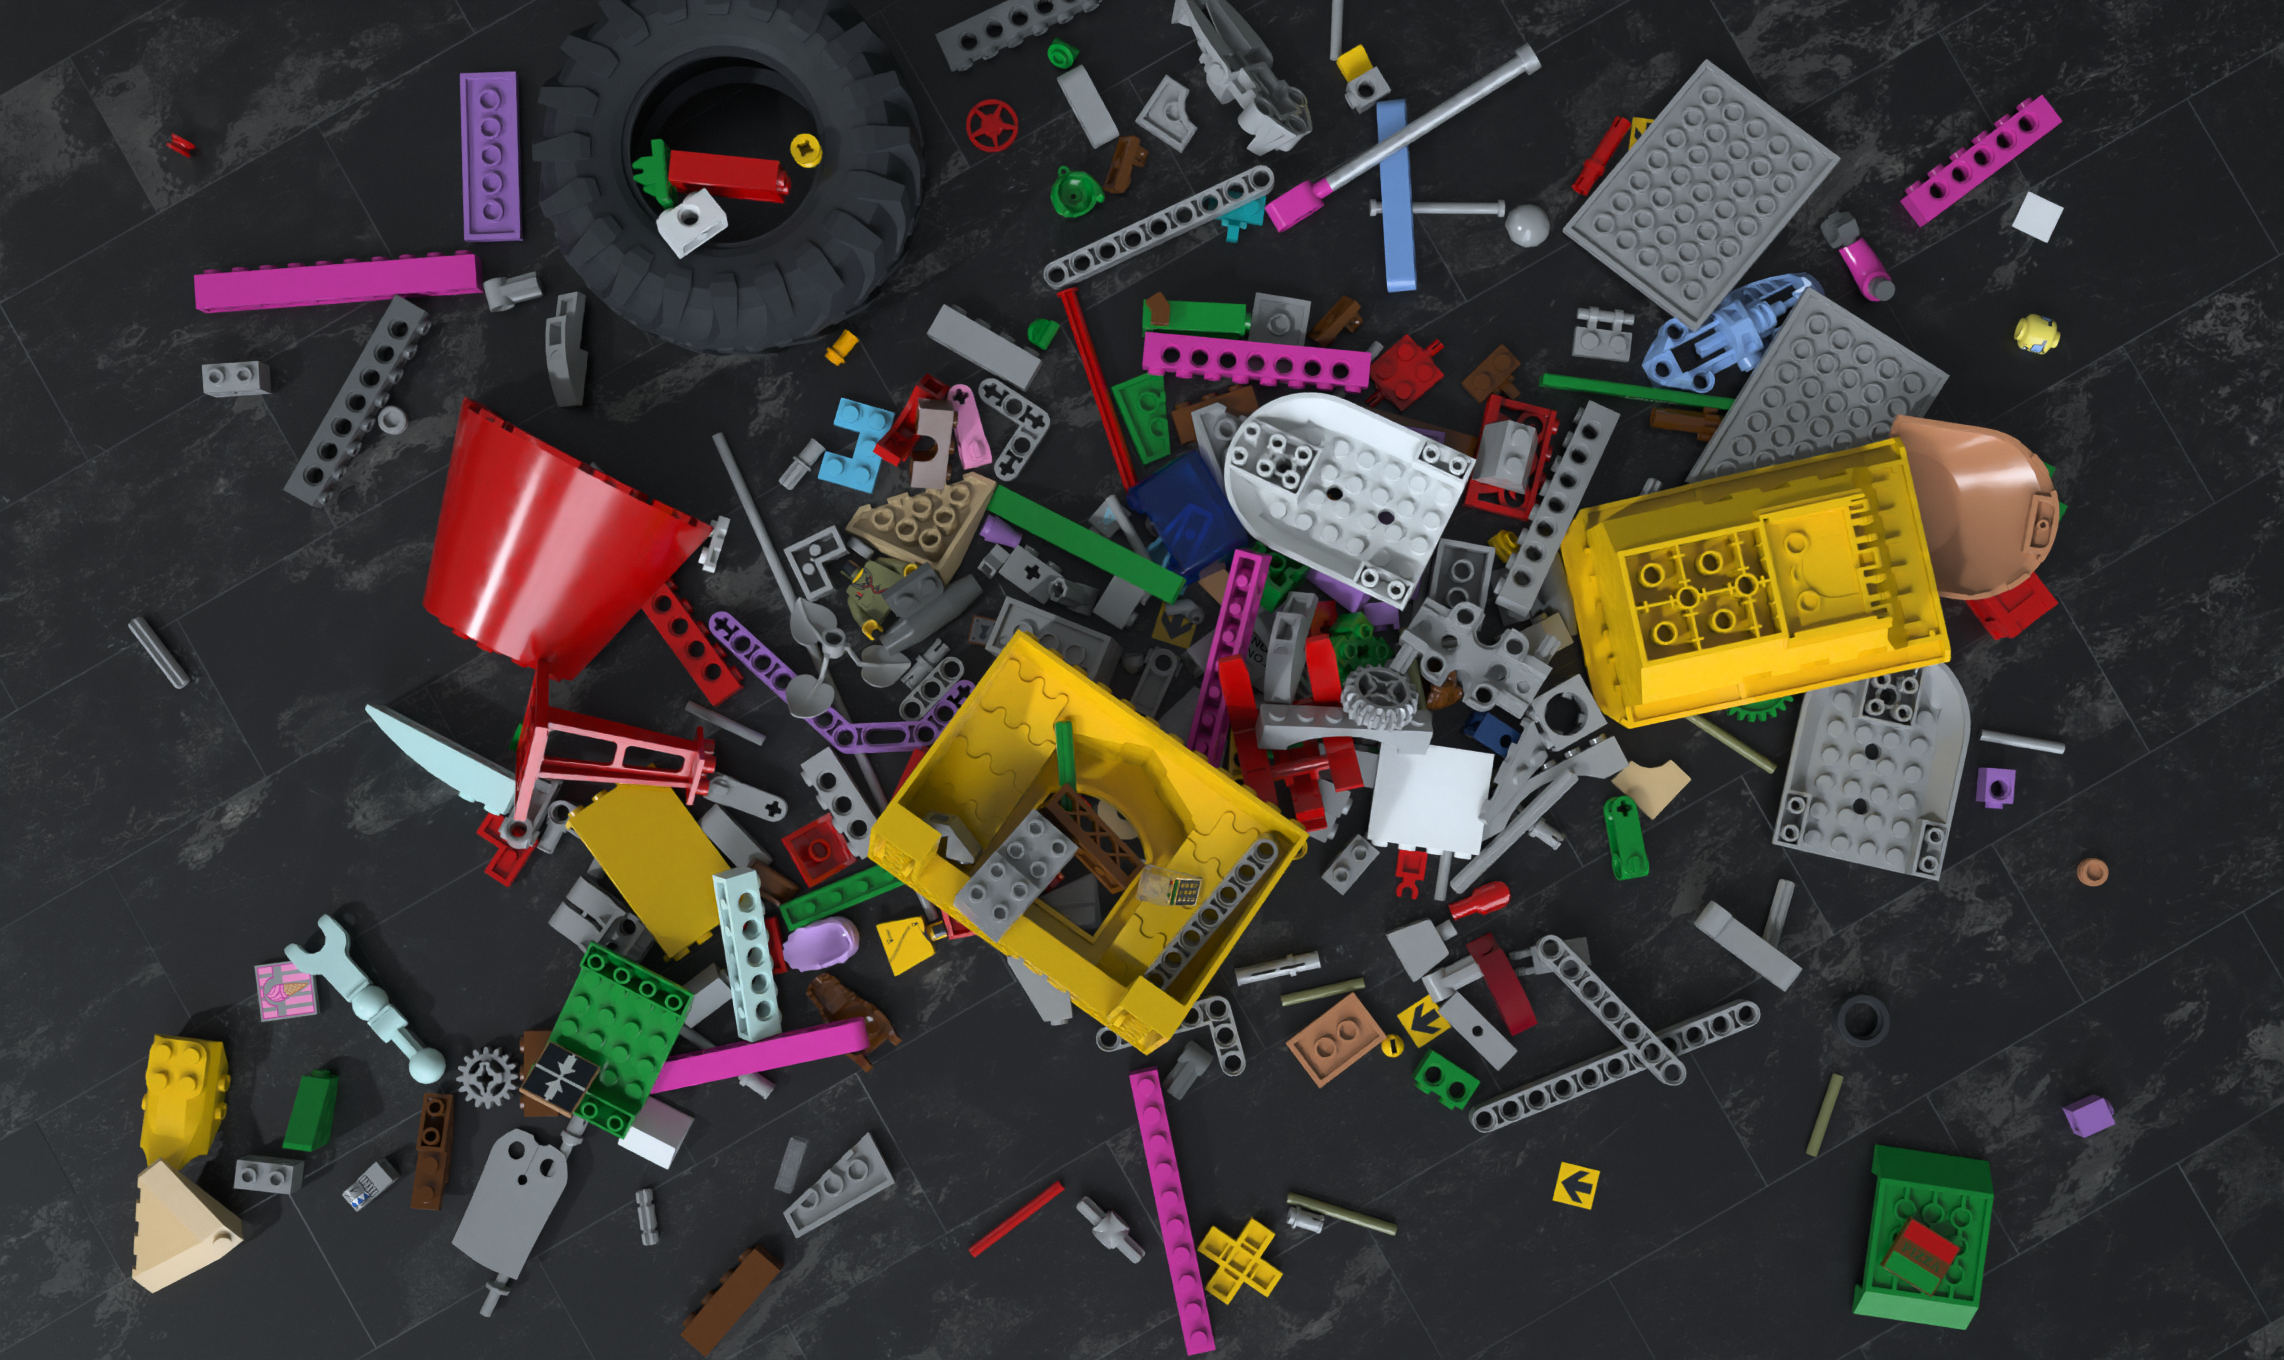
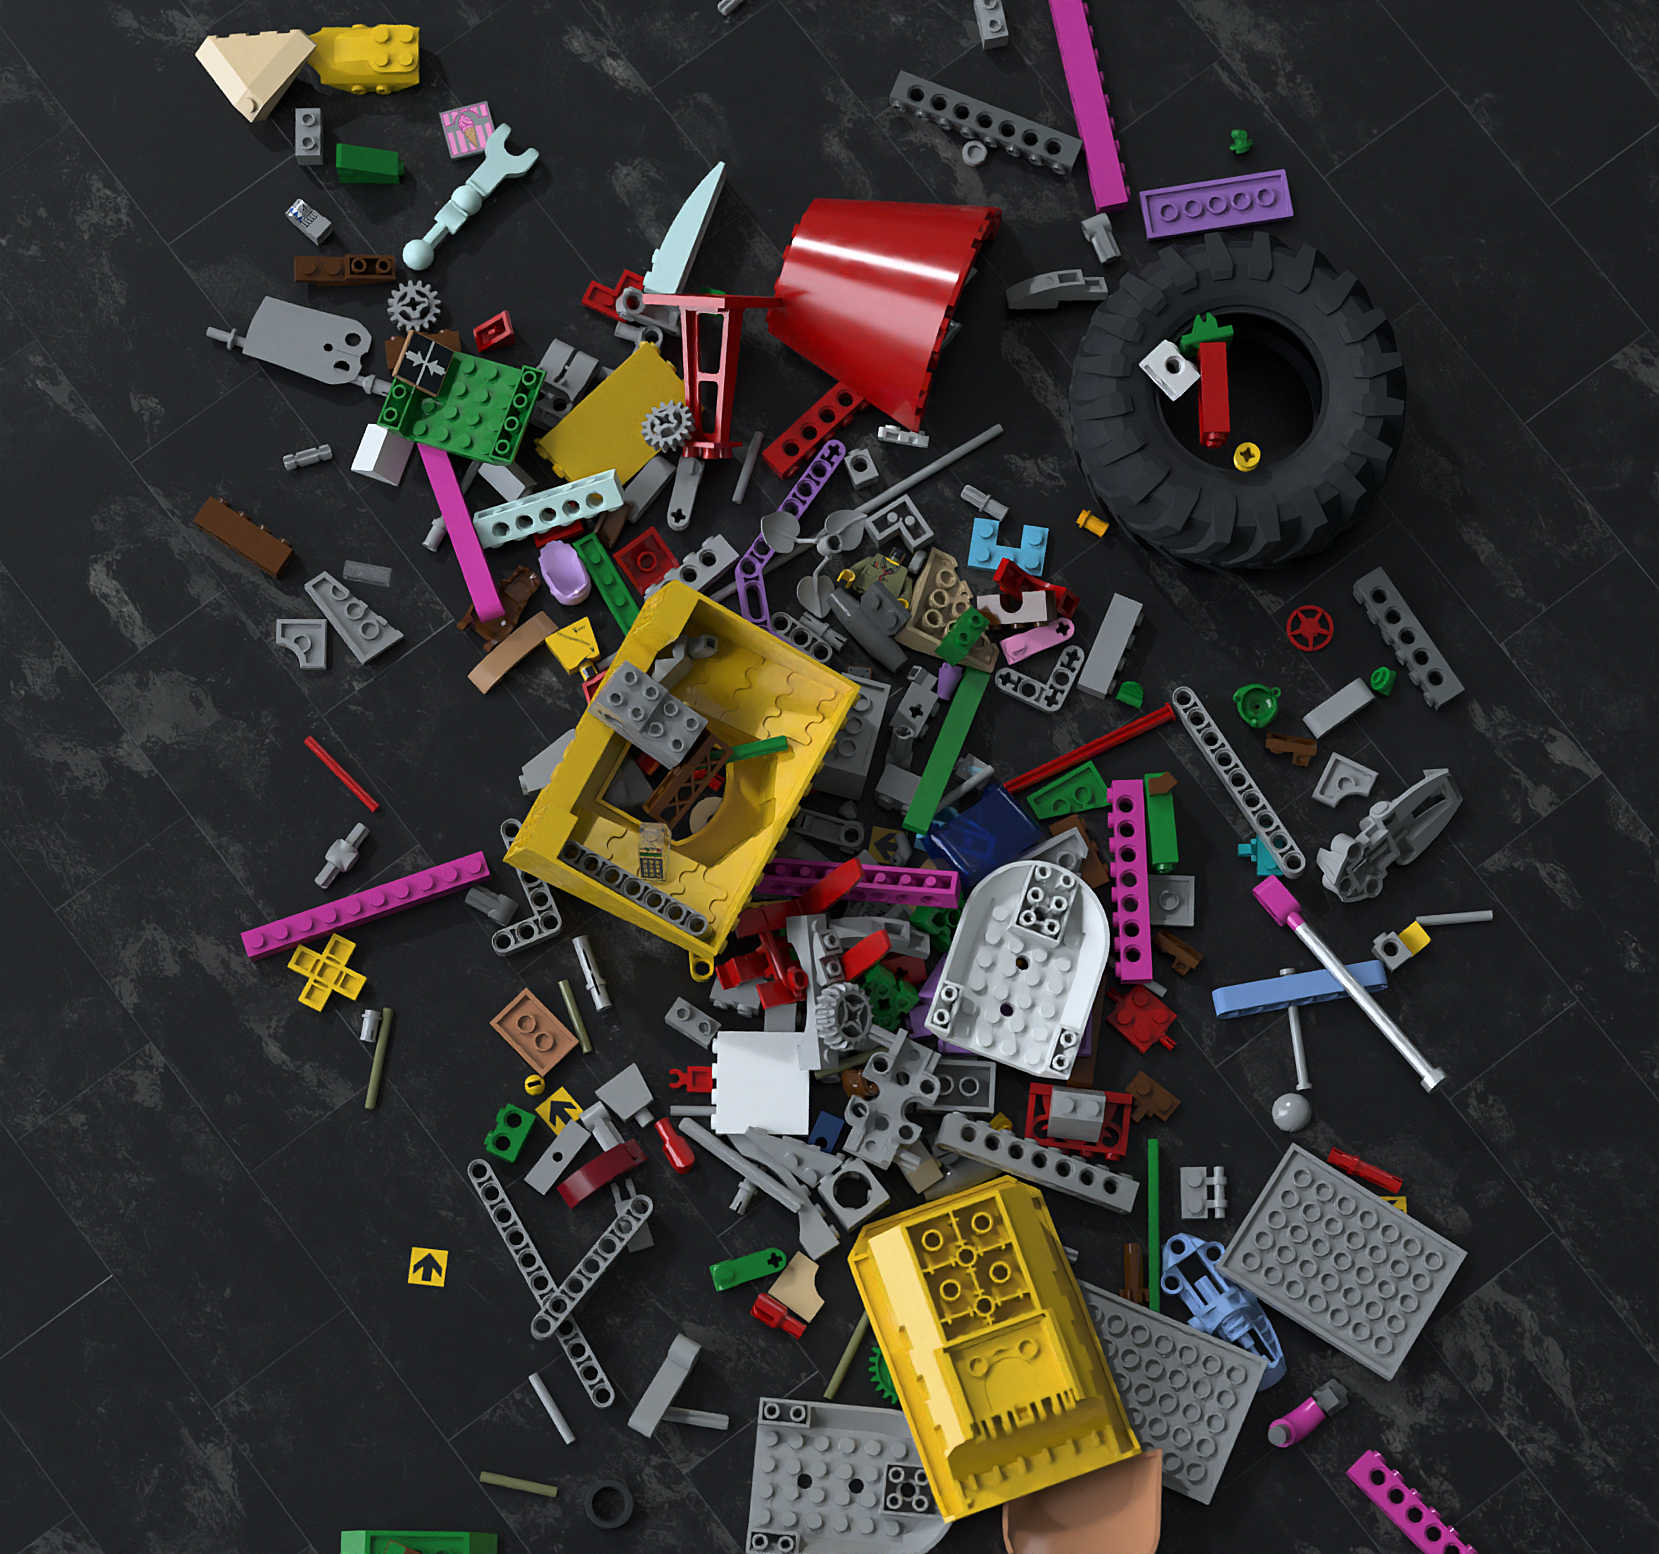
camera: 80 degrees right, 10 degrees down
none -> light grey tile [276,619,328,670]
none -> medium nougat slope [468,611,559,695]
none -> red slope [473,311,516,353]
none -> light grey piece [528,1372,576,1444]
none -> light grey gear [641,400,696,453]
none -> light grey piece [688,634,718,659]
none -> red arm [750,1293,807,1340]
none -> red plate [783,966,809,997]
none -> light grey slope [813,928,846,987]
none -> light grey brick [844,449,879,491]
none -> green brick [934,606,990,667]
none -> green plate [1230,129,1254,153]

